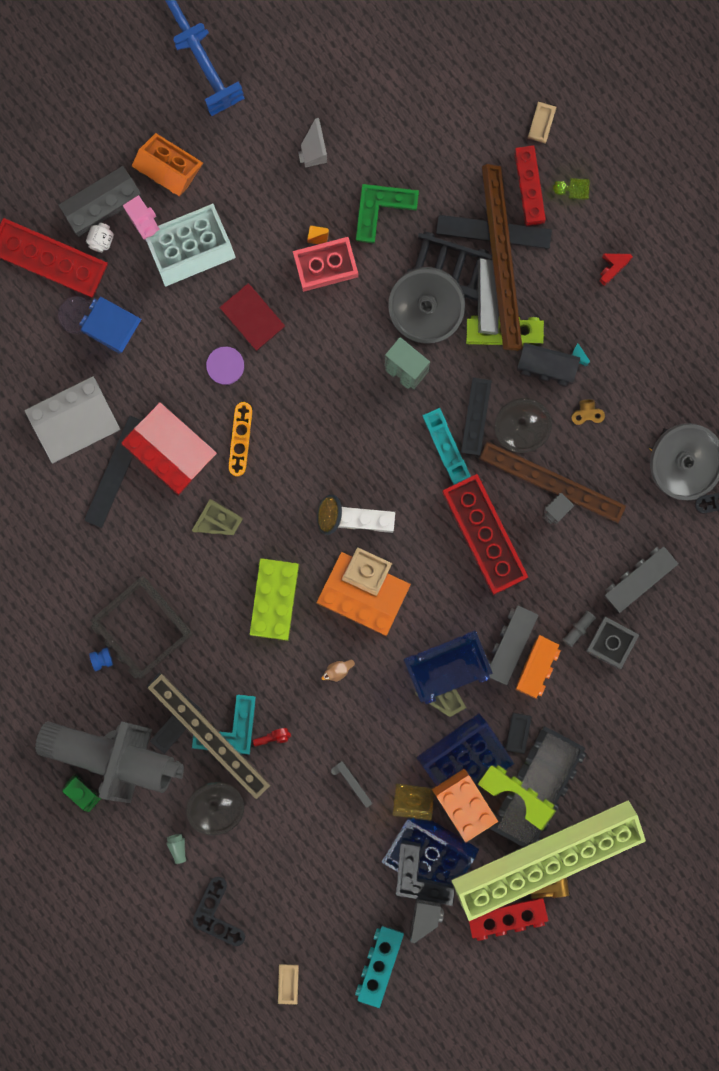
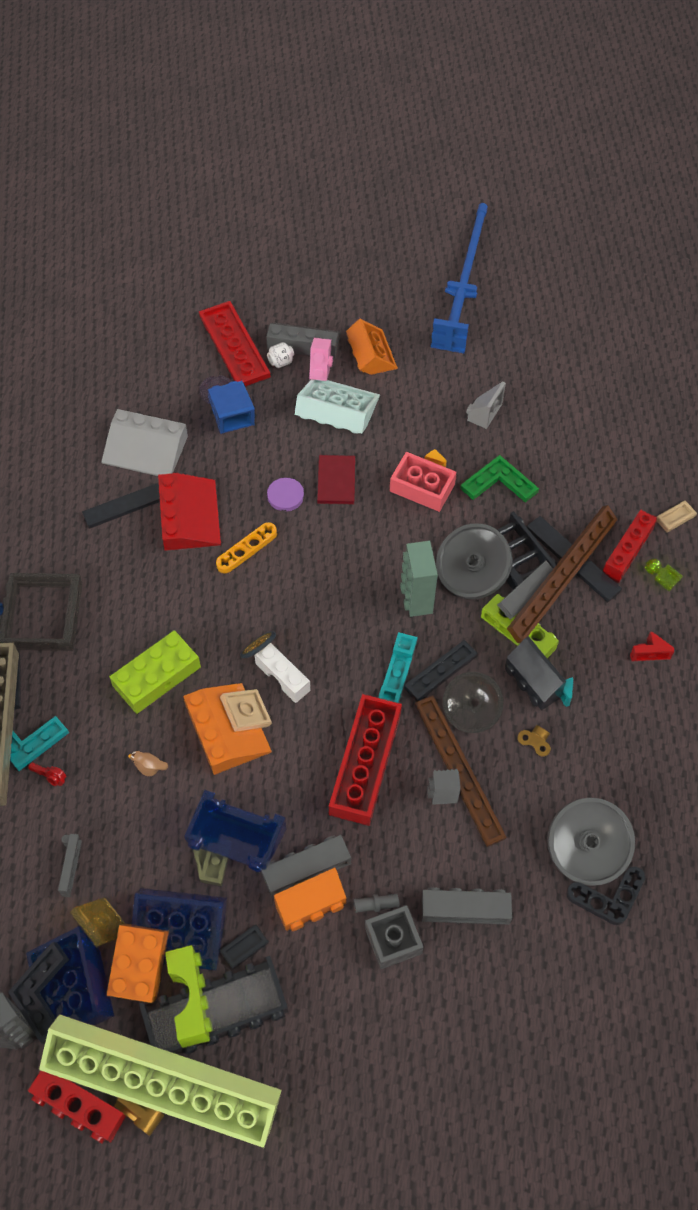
camera: 40 degrees right, 25 degrees down
olive wing [192,499,244,535] -> none

